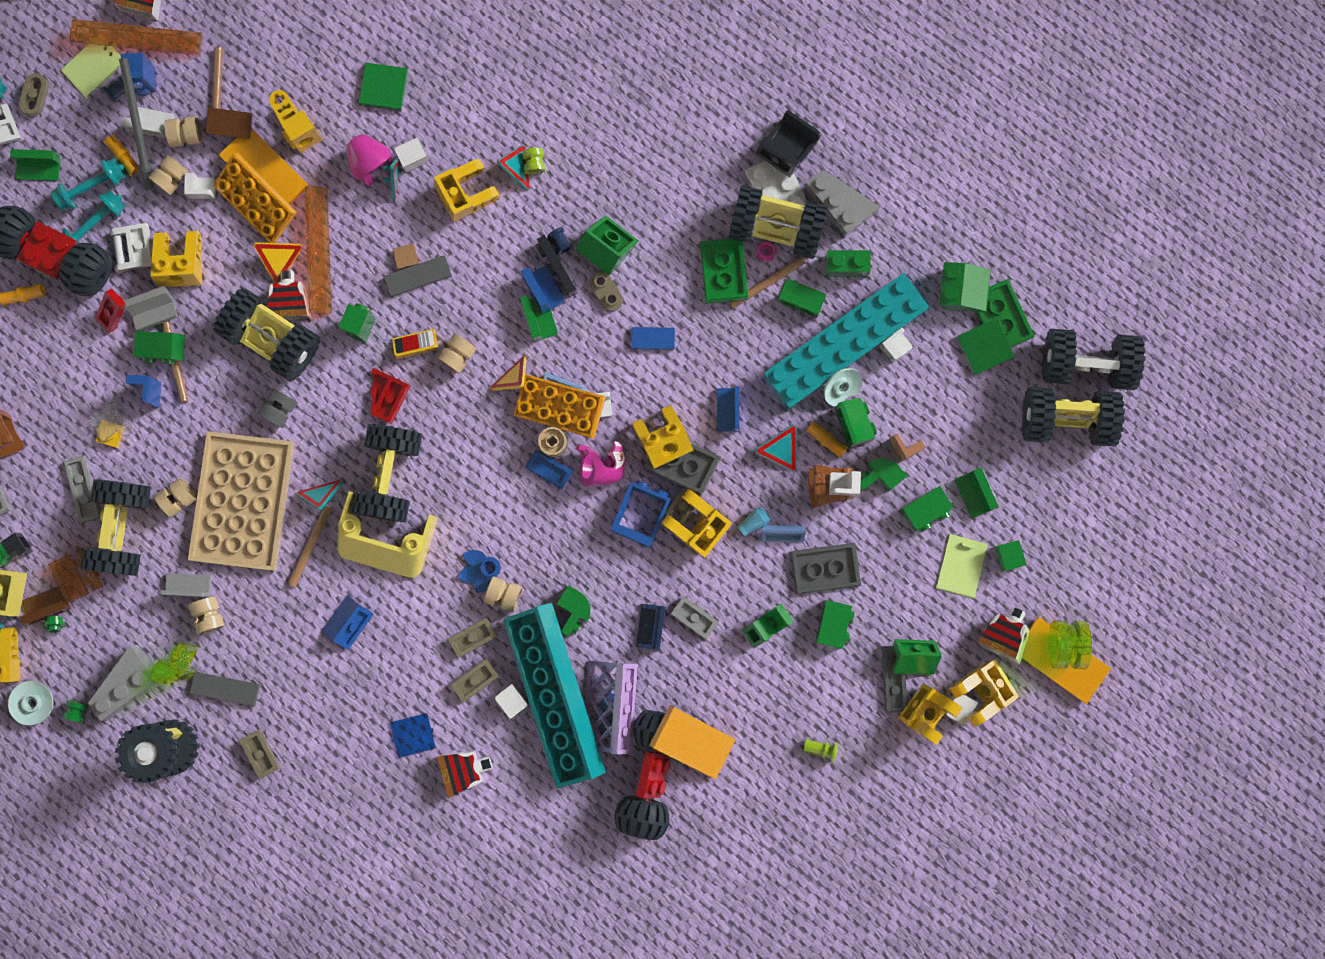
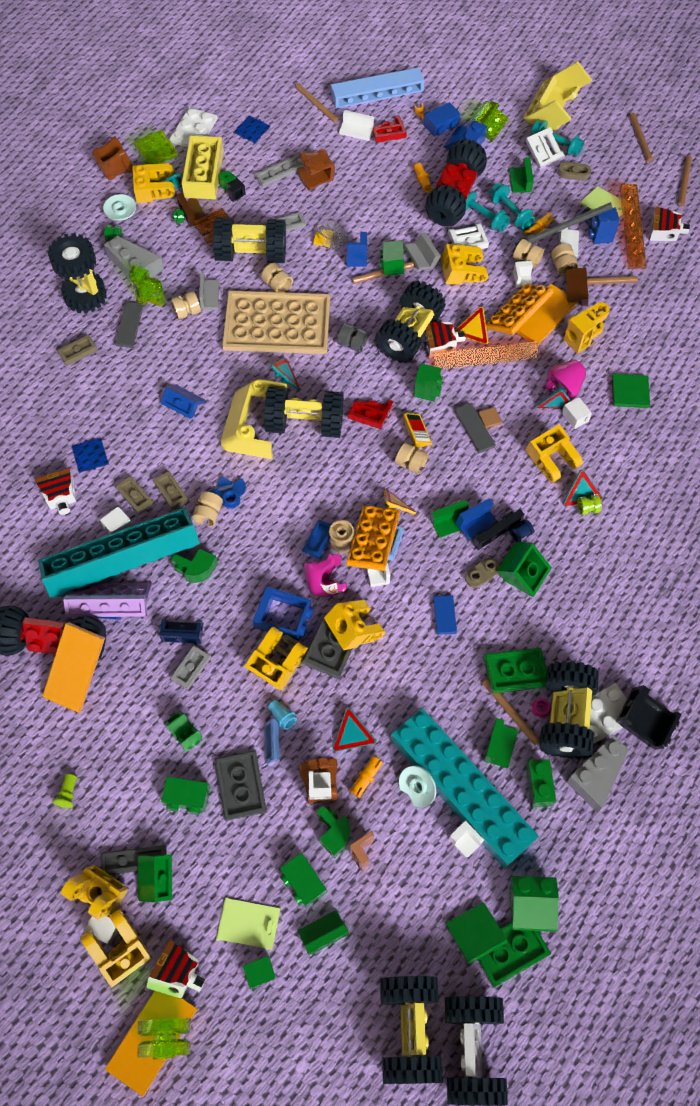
camera: 85 degrees right, 20 degrees down
red plate [95,289,126,333] -> none
medium nougat bar [288,506,333,587] -> none
blue panel [717,386,740,432] -> none
green slope [834,398,877,449] -> none

